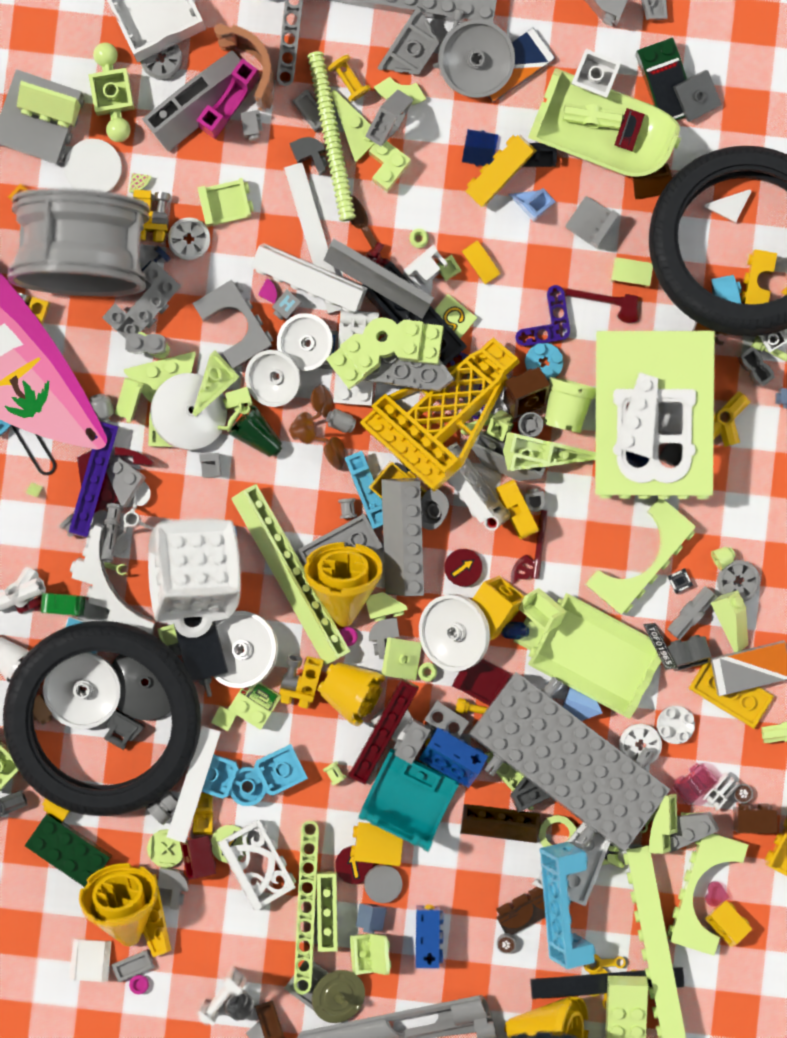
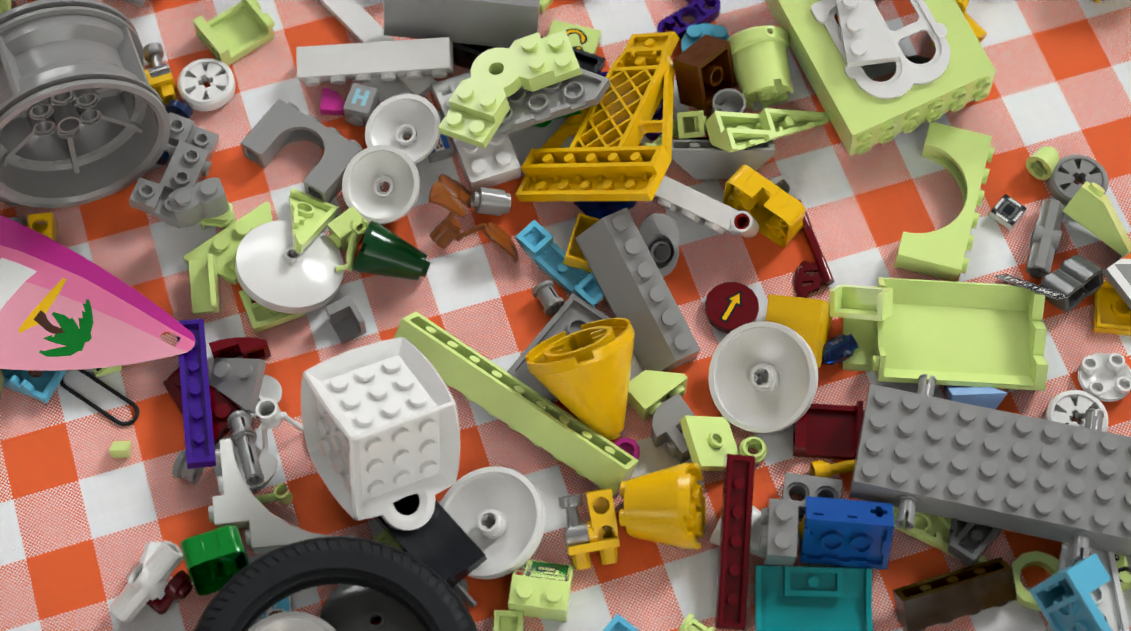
camera: 25 degrees left, 25 degrees down
light grey head [89,394,114,422] -> none

